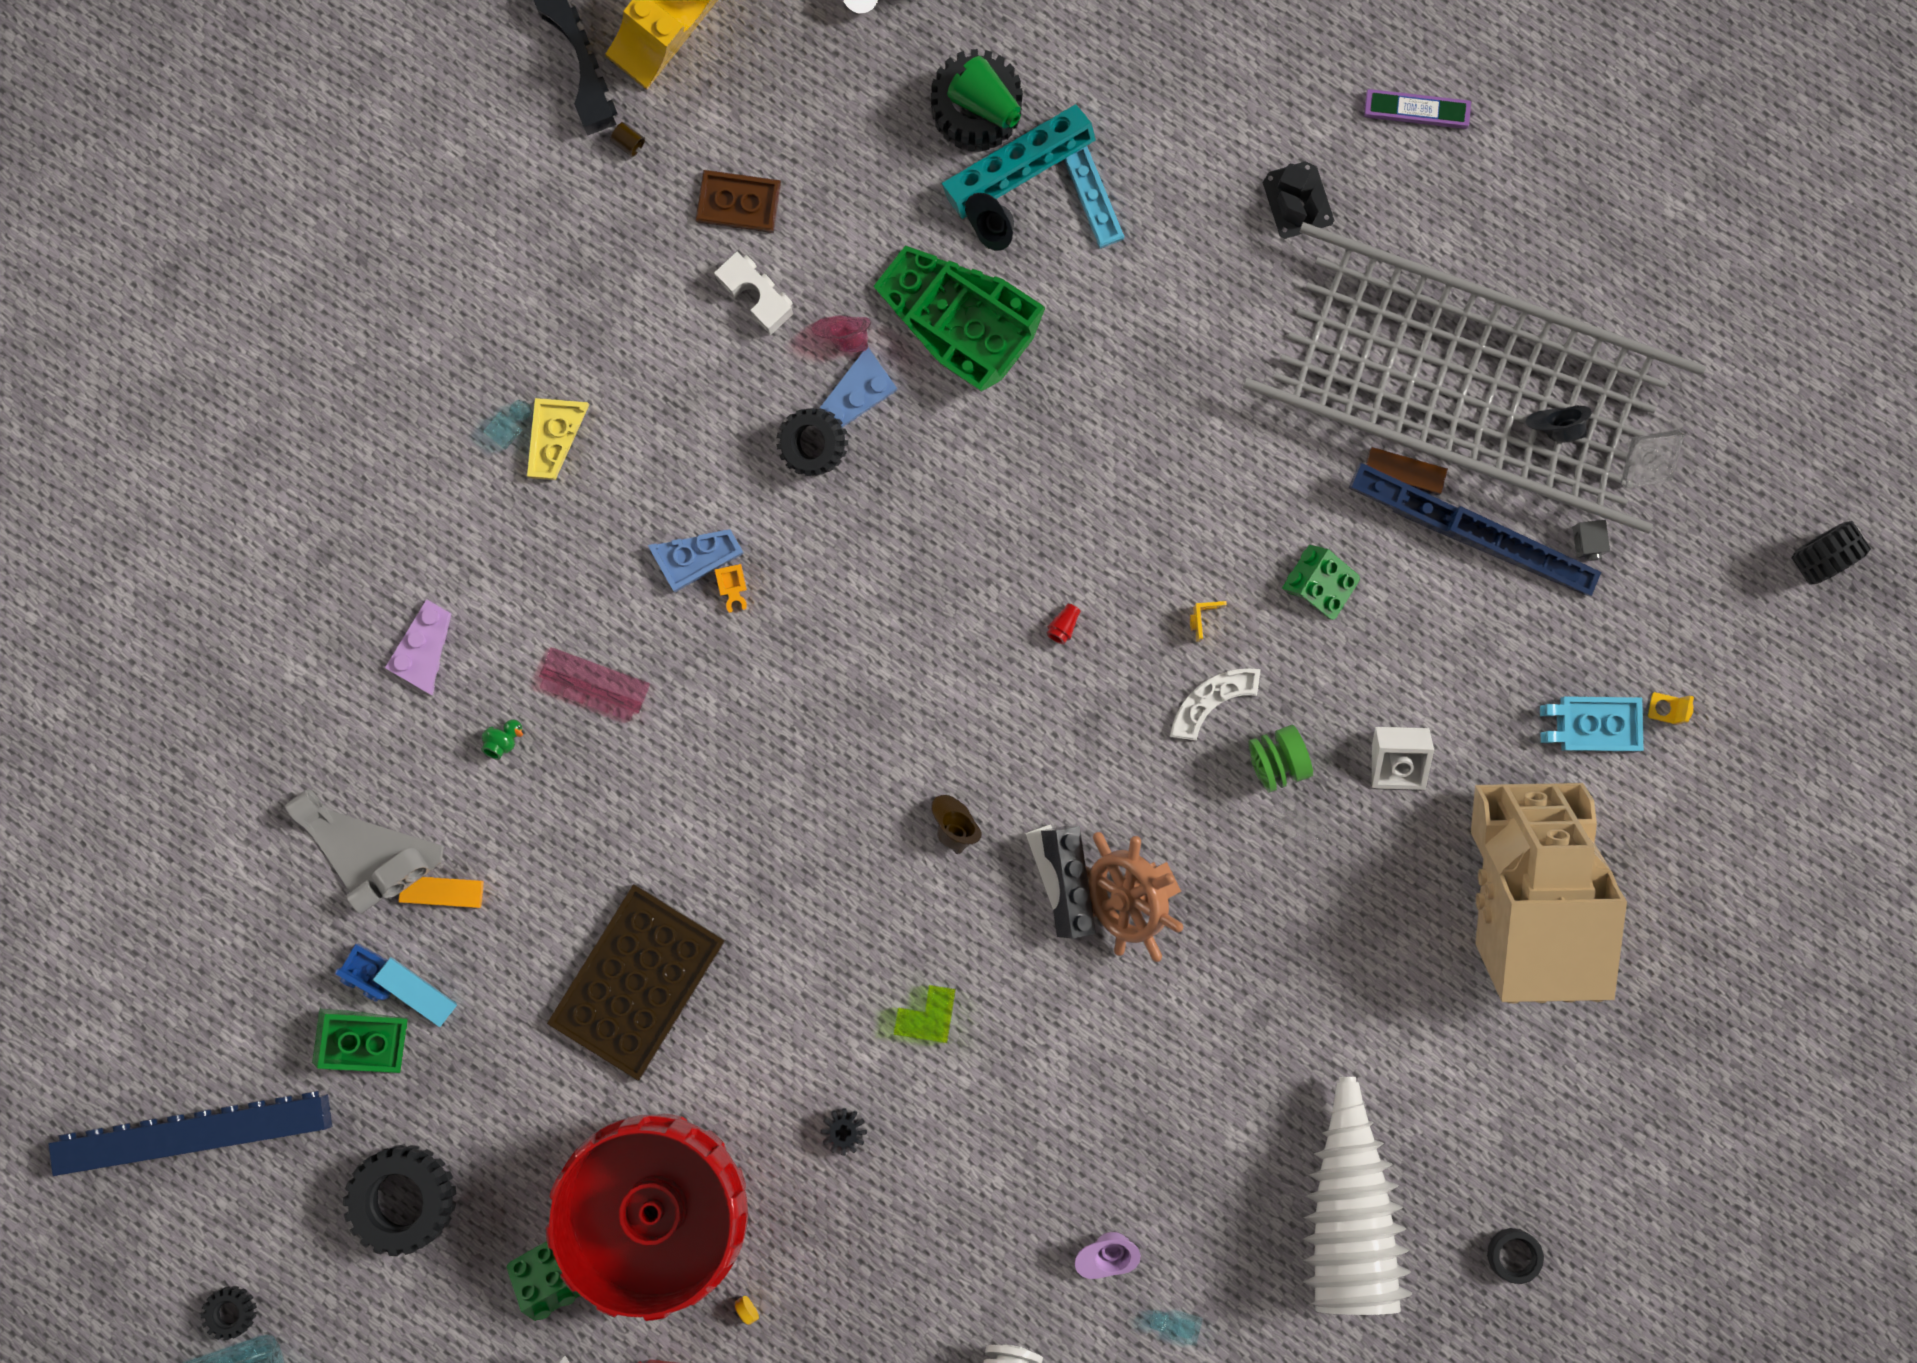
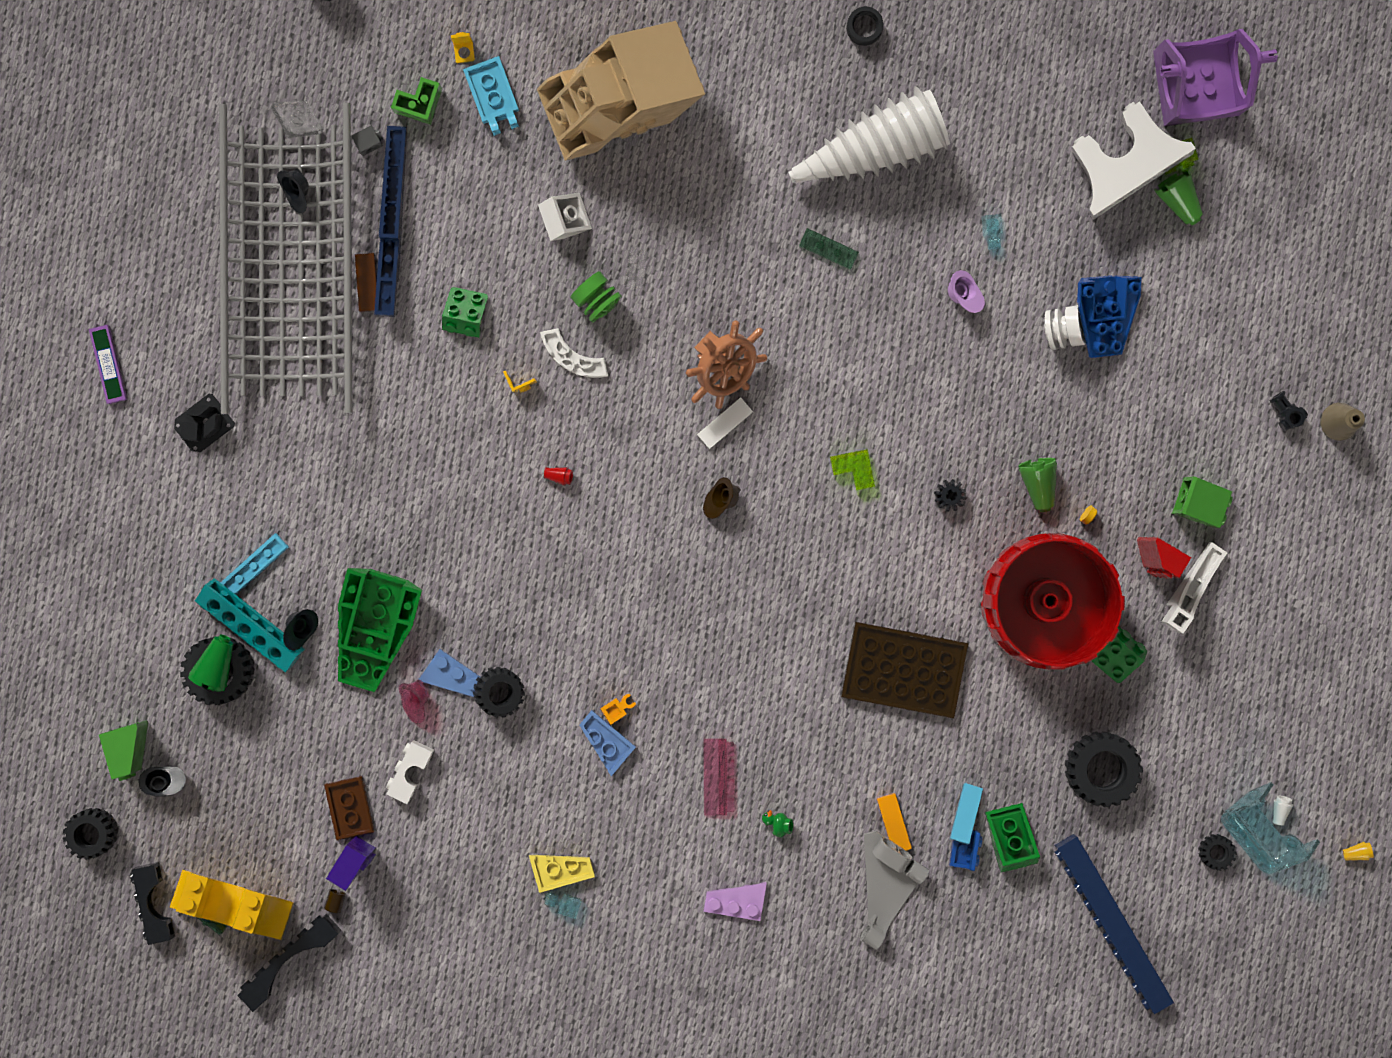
camera: 110 degrees left, 5 degrees up
black arch [1041,826,1096,939] -> none
none -> dark purple wedge [326,836,376,891]
none -> bright green brick [391,77,442,125]
none -> clear green tile [799,228,859,270]
none -> bright green cone [1018,458,1057,512]

